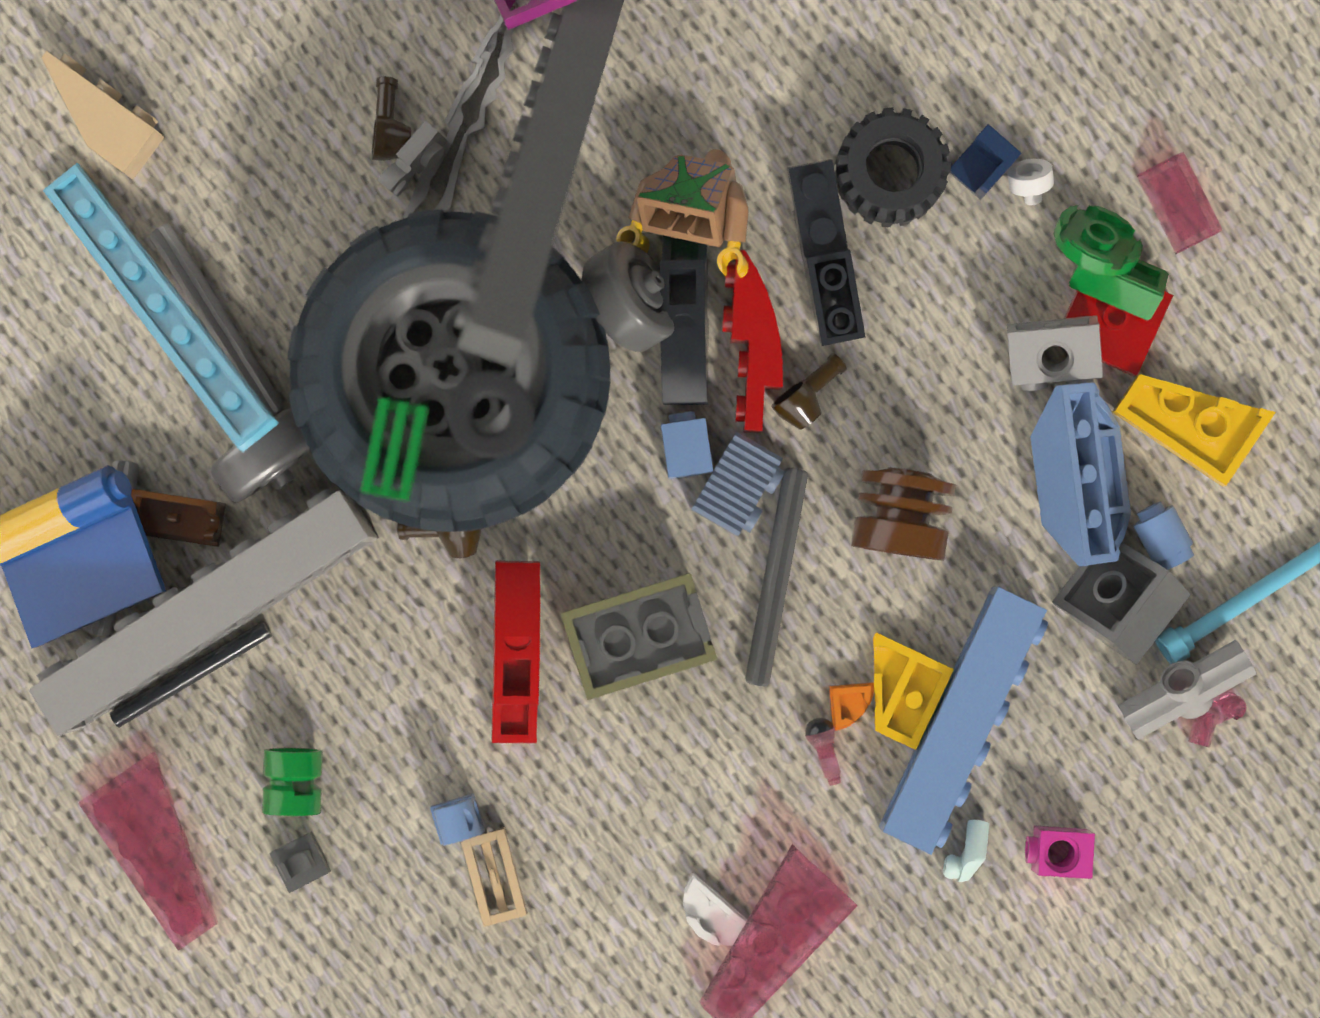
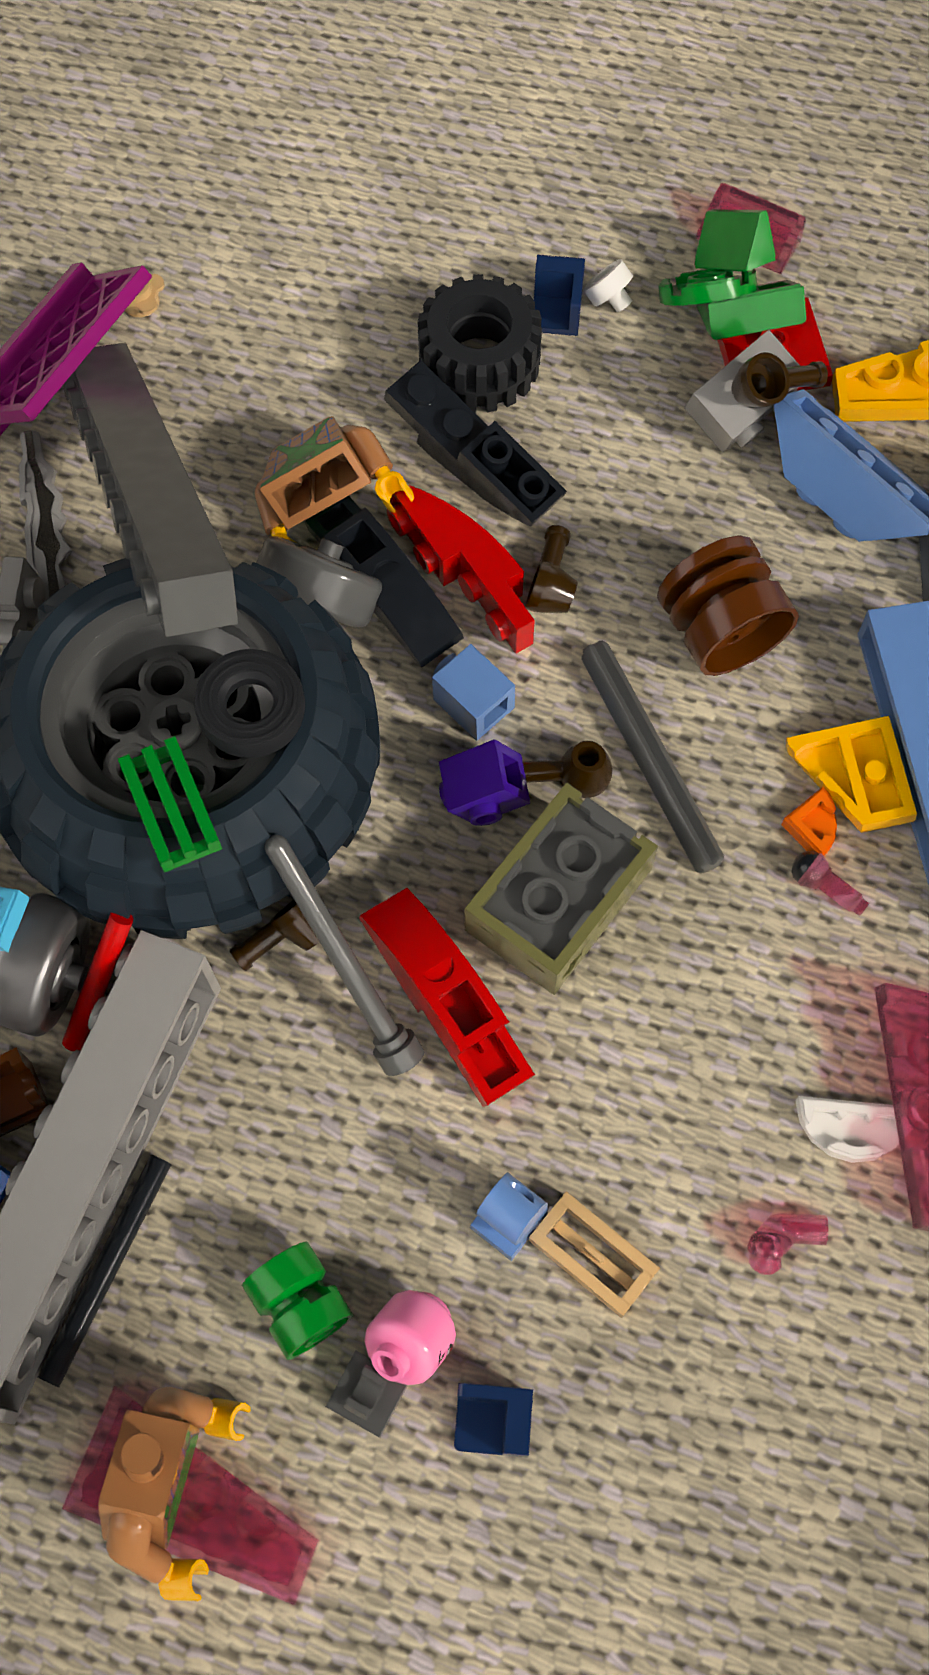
camera: 30 degrees left, 20 degrees down
sand blue brick [691,431,785,536] -> none
none -> red bar [62,912,133,1052]
none -> medium nougat torso [98,1387,251,1601]
none -> dark grey piece [264,835,424,1076]
none -> bright pink head [364,1290,456,1385]
none -> dark purple brick [439,739,531,826]
none -> dark blue panel [454,1383,533,1458]
none -> dark brown bar [523,741,613,798]
none -> green slope [694,209,776,272]
none -> dark brown bar [731,352,828,408]
none -> clear pink arm [747,1213,828,1275]

